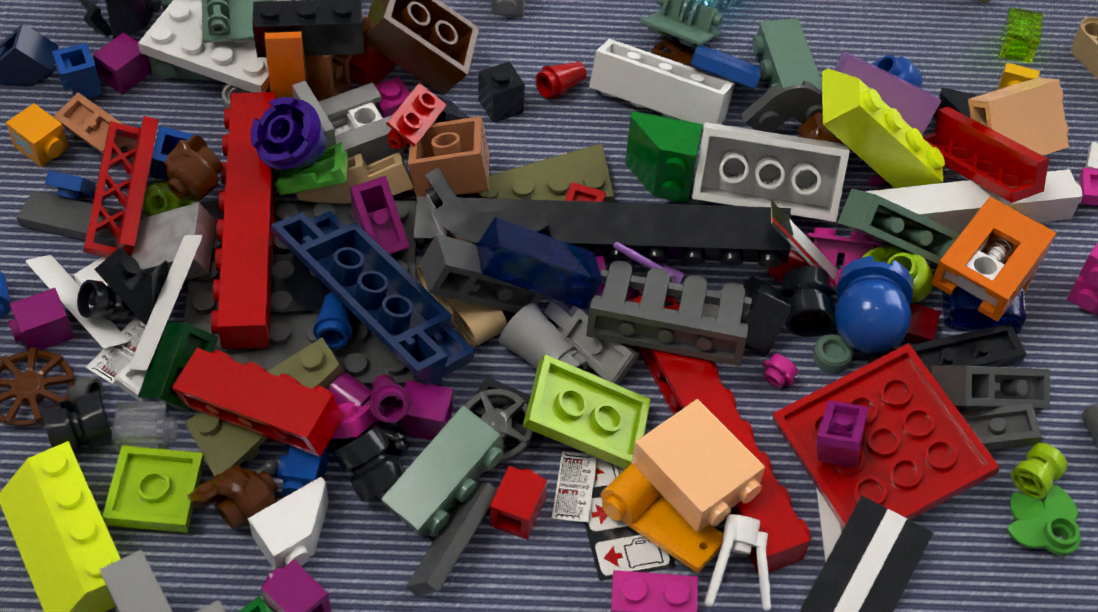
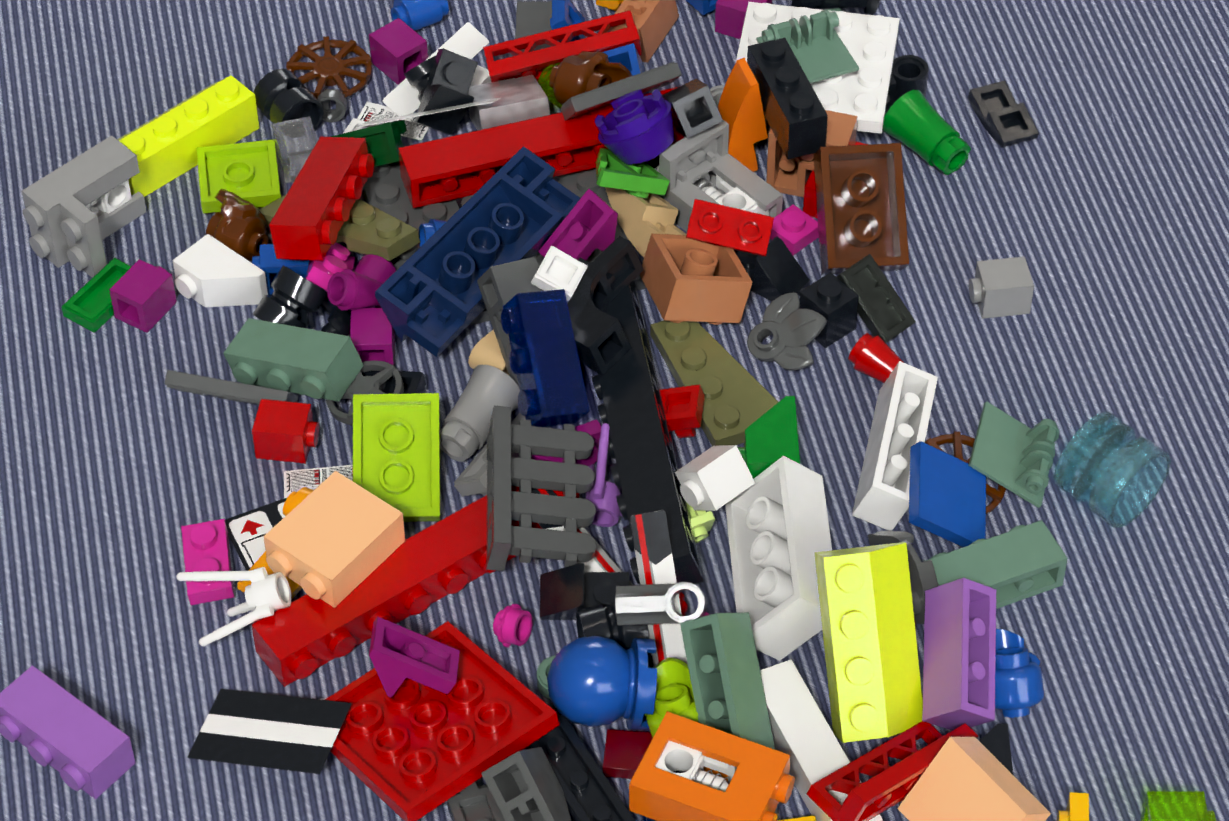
camera: 80 degrees right, 5 degrees down
none -> white tile [531,245,588,304]
none -> dark grey tile [561,62,682,121]
none -> piece [615,582,708,626]
none -> black brick [662,78,723,139]
none -> white brick [675,445,755,511]
none -> dark grey plate [747,292,827,370]
none -> pearl dark grey plate [836,254,916,343]

